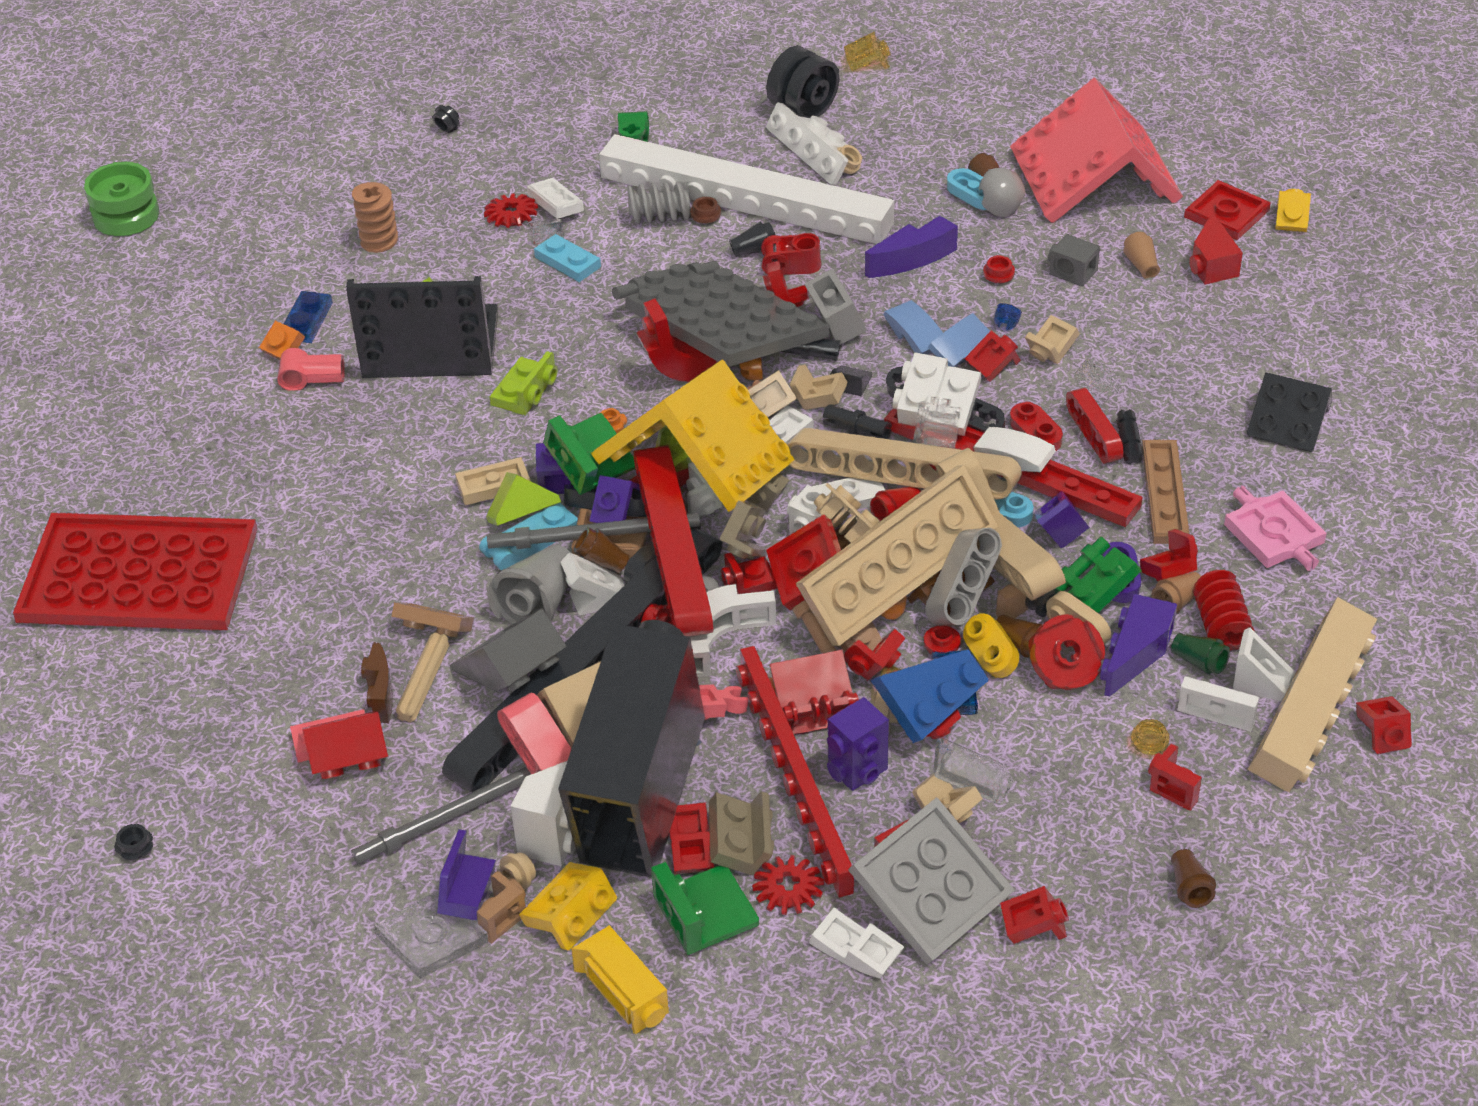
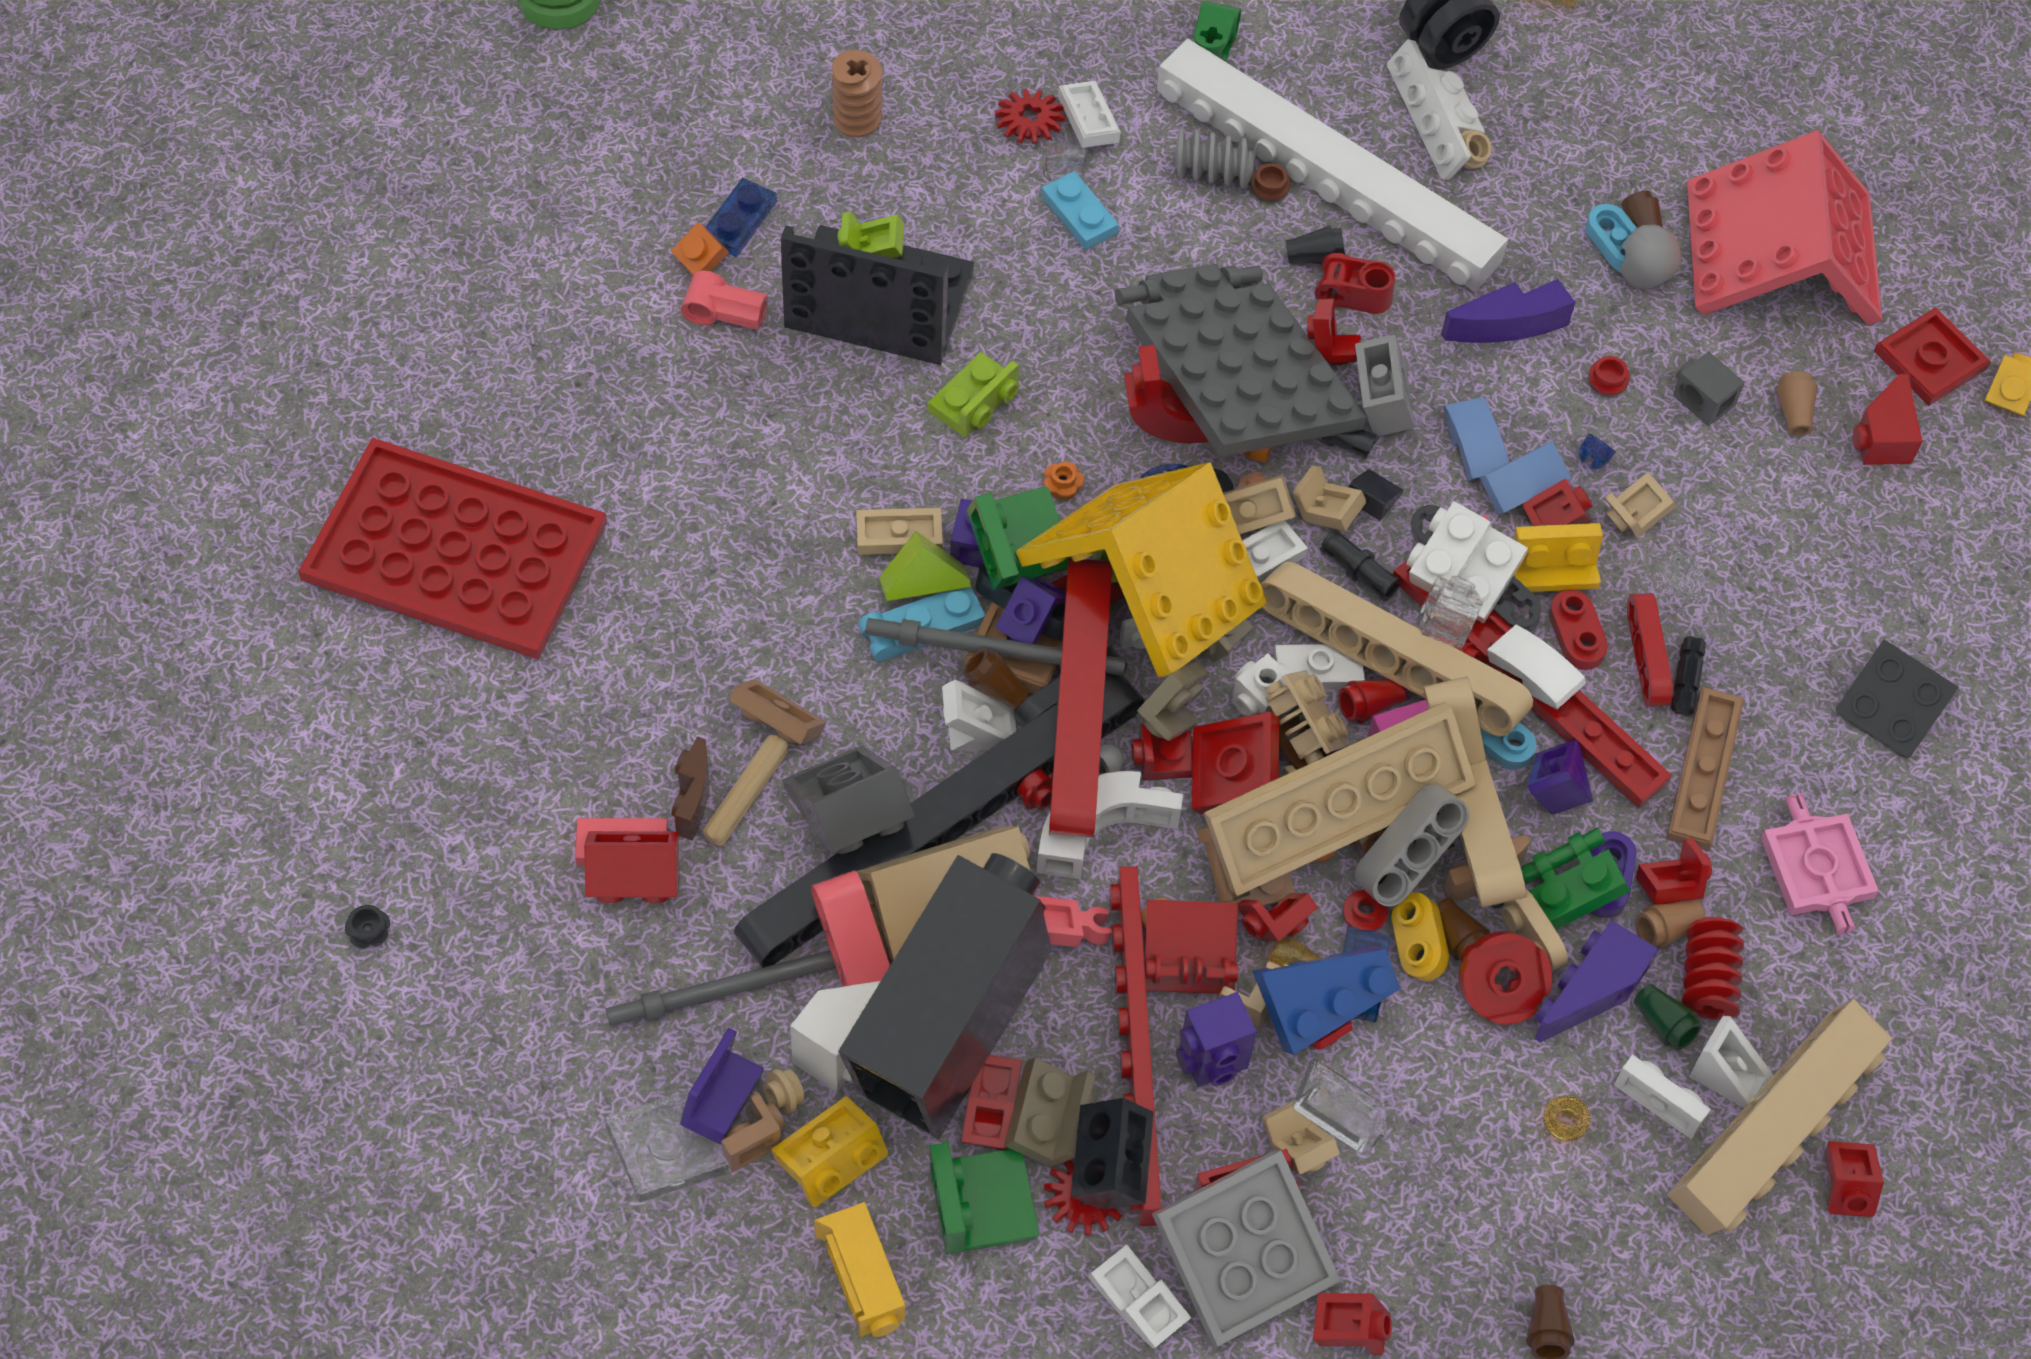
camera: 10 degrees right, 15 degrees up
light grey cone [487,545,571,626] -> none
red bracket [1148,743,1202,811] -> none
none -> black brick [1071,1098,1154,1210]
none -> yellow bracket [1513,523,1603,592]

